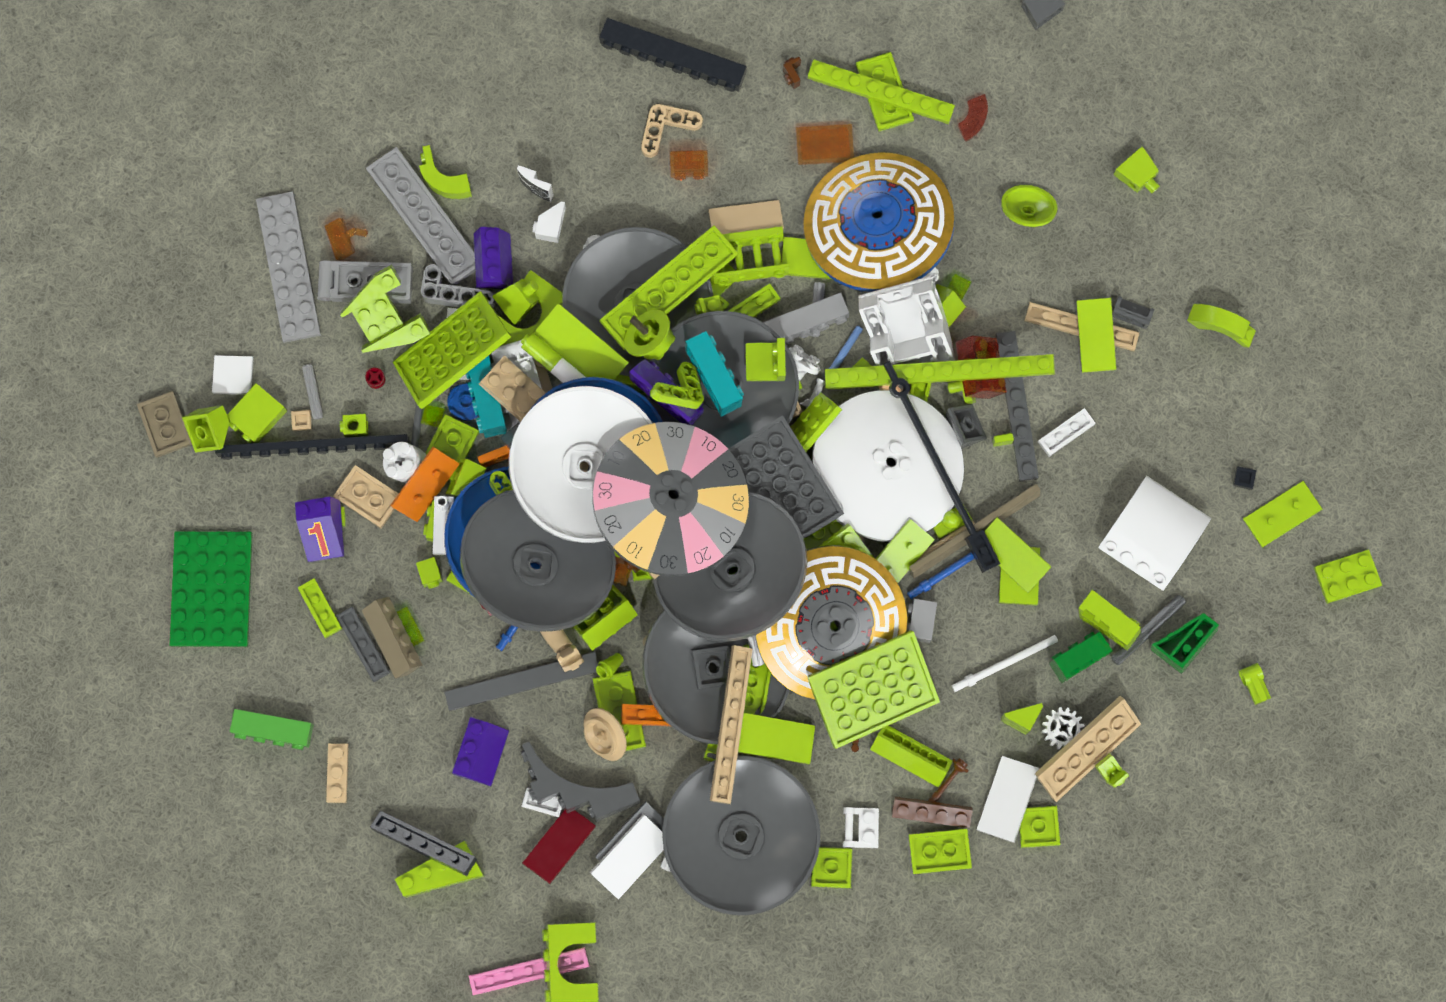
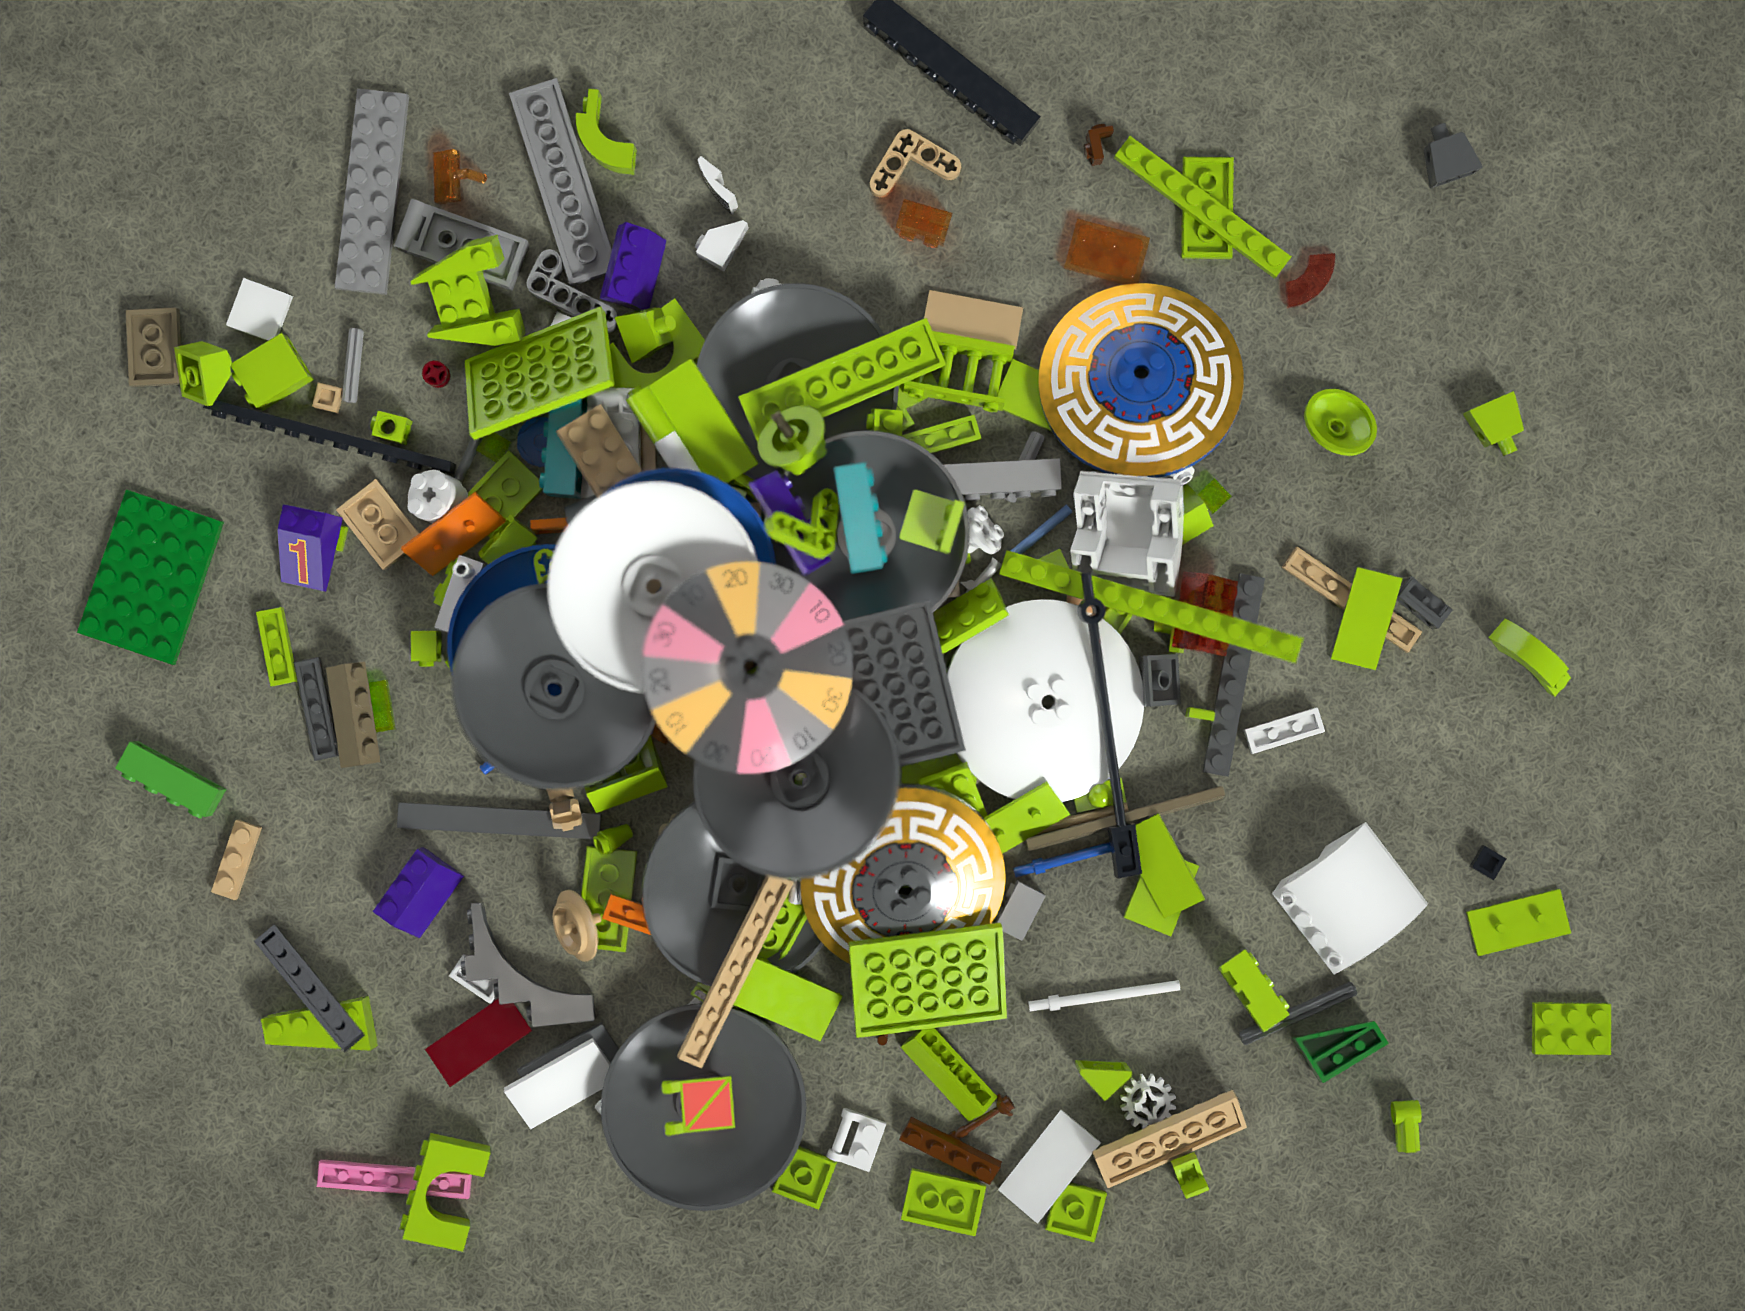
camera: 20 degrees right, 10 degrees up
green wedge [1049,631,1113,683] -> none
none -> coral flag [662,1076,735,1136]

